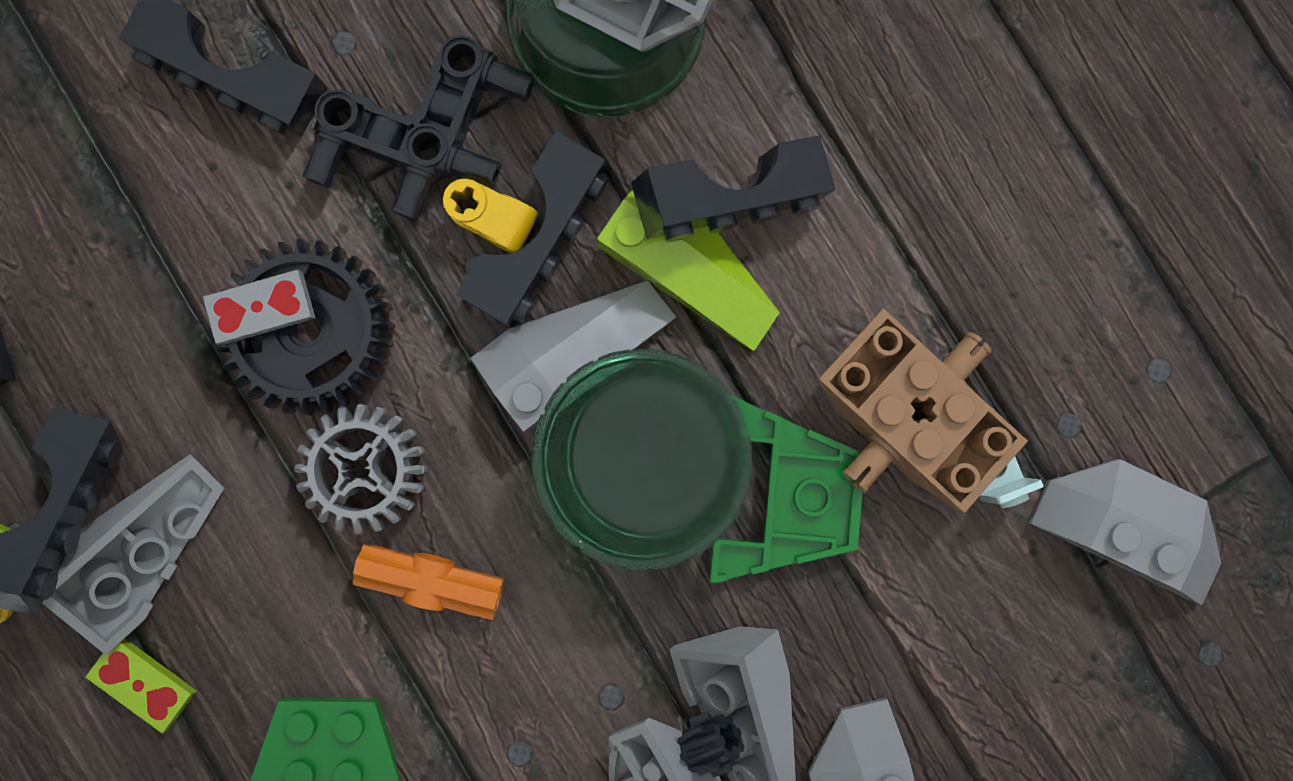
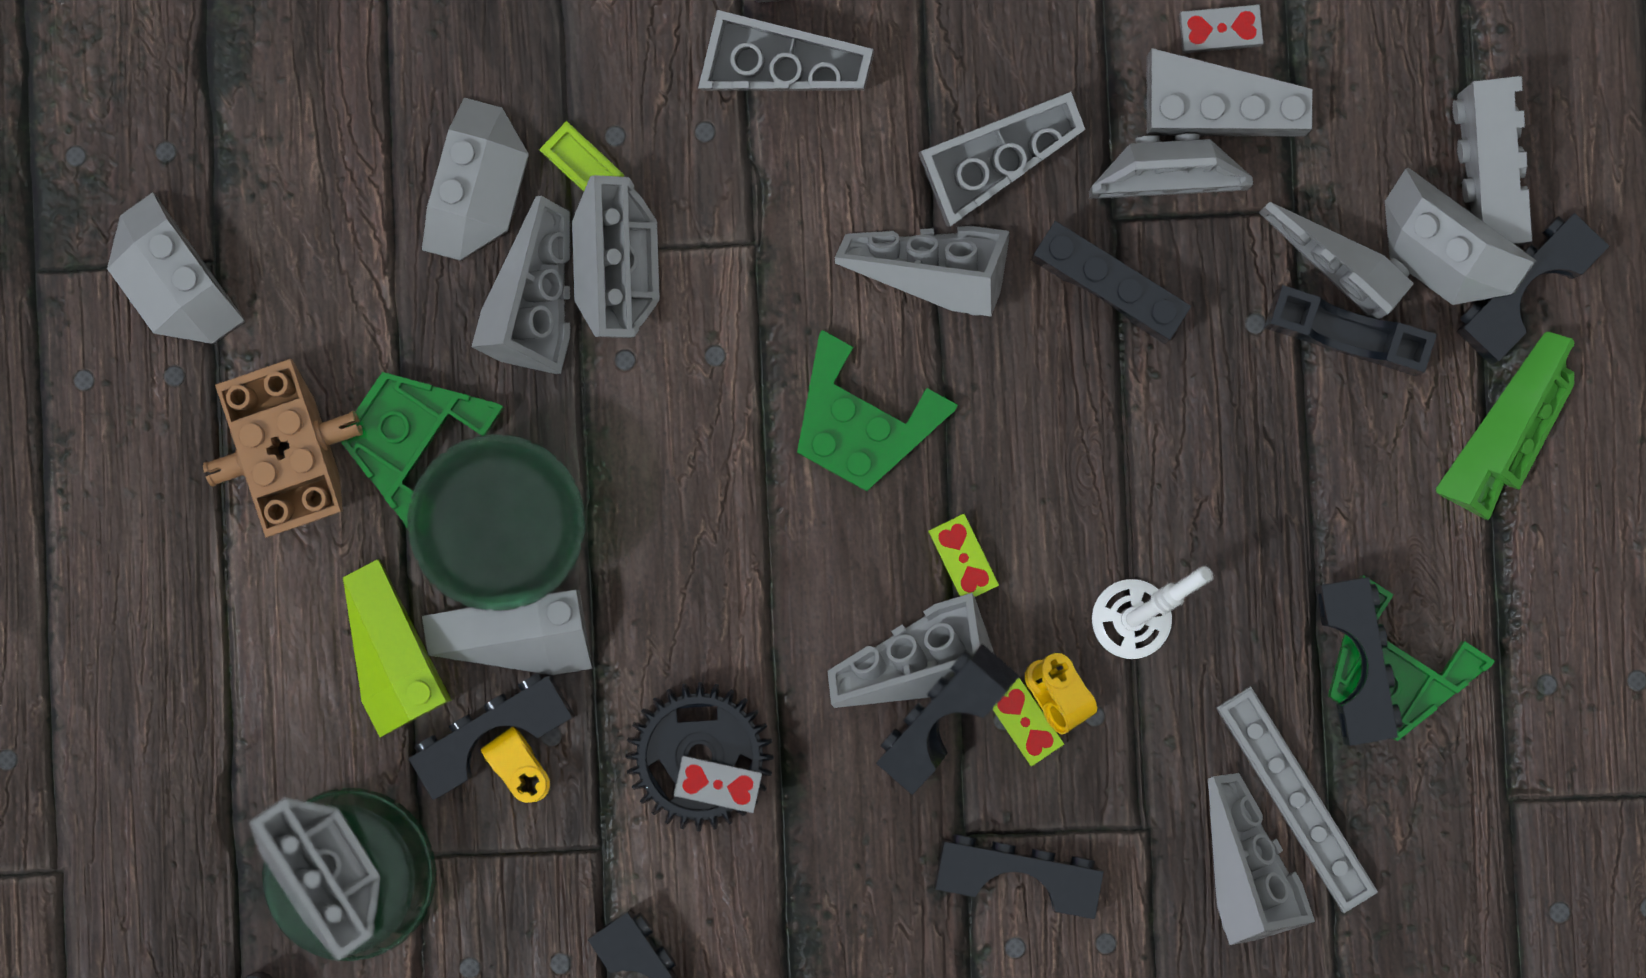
camera: 145 degrees left, 0 degrees up
light grey gear [294,404,427,534] -> none
black pin [302,35,535,222] -> none
orange piece [352,543,505,620] -> none
black arch [631,135,836,242] -> none
black gear [678,711,744,778] -> none
light aqua bracket [979,456,1044,508] -> none

